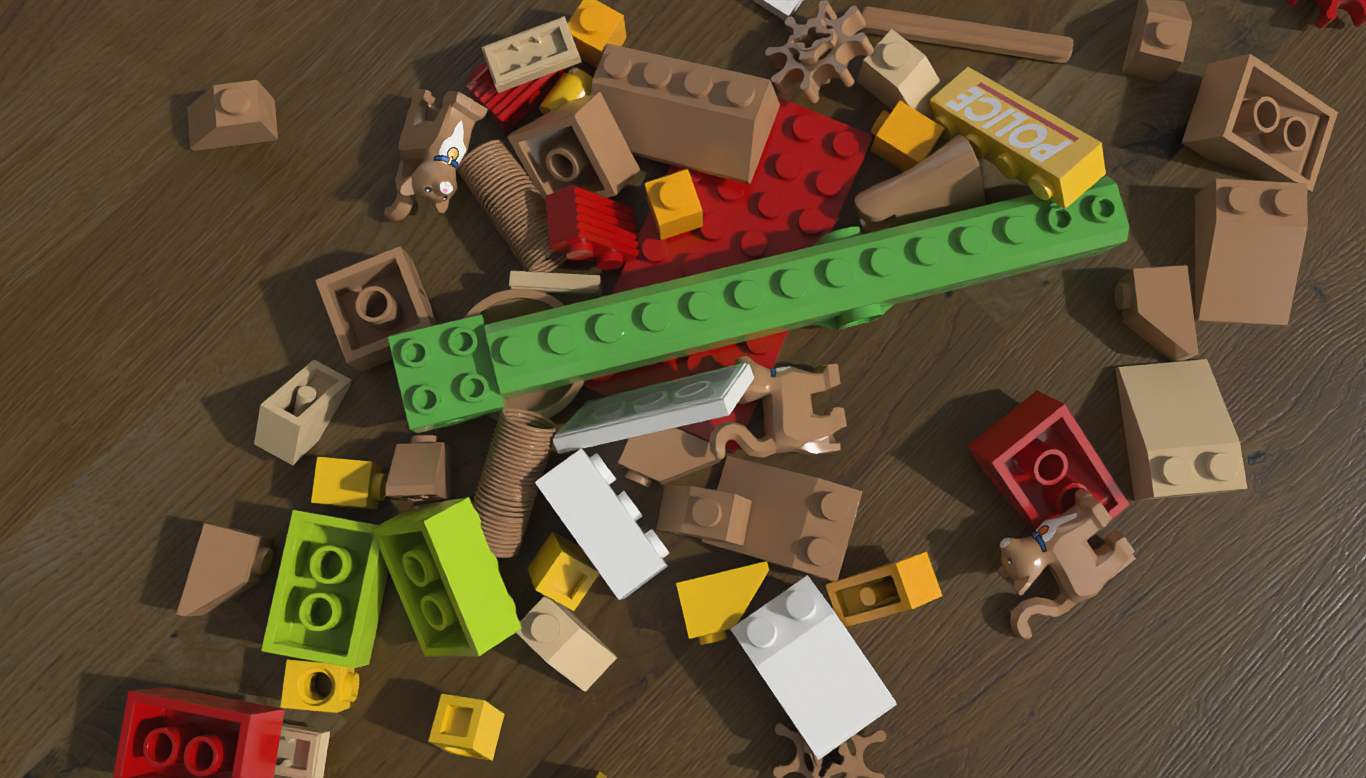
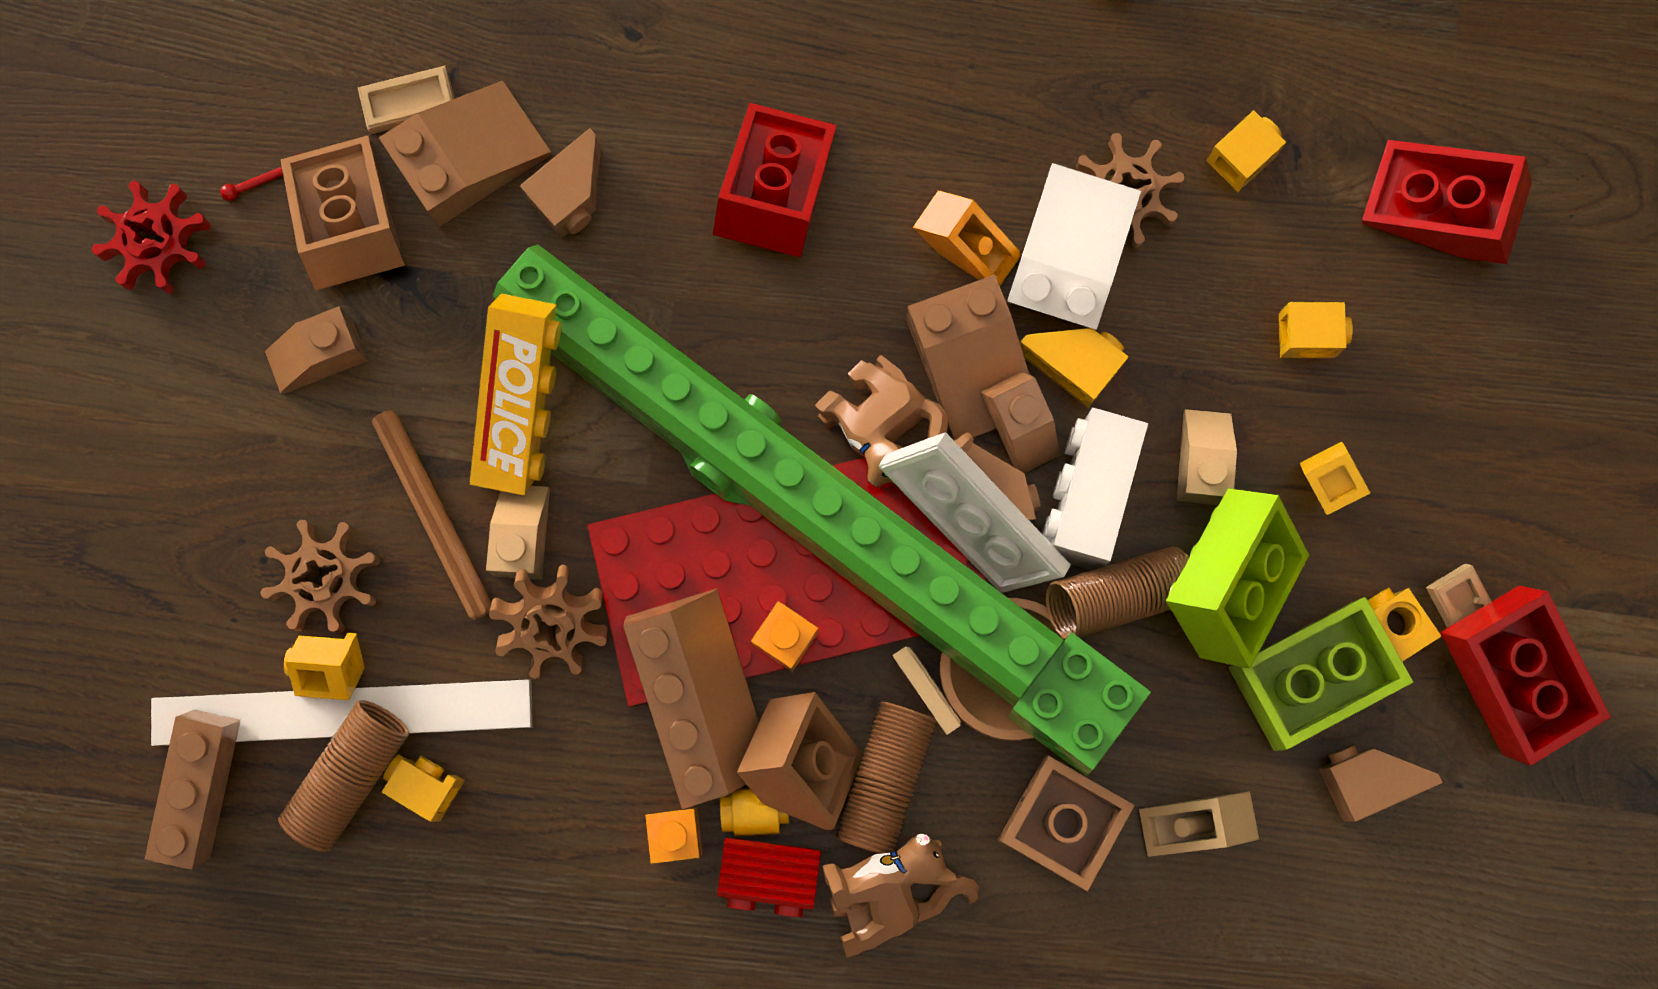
camera: 130 degrees left, 0 degrees up
yellow brick [311,457,387,510] -> none
medium nougat slope [386,435,452,502] -> none
tan plate [481,16,581,93] -> none
yellow brick [527,531,600,611] -> none
red brick [545,184,639,270] -> none
medium nougat piece [854,135,986,234] -> none
light orange brick [870,100,945,172] -> none
medium nougat animal [998,488,1136,640] -> none
tan slope [1115,359,1247,501] -> none
none -> red hinge [220,153,309,202]
none -> tan tile [358,66,455,134]

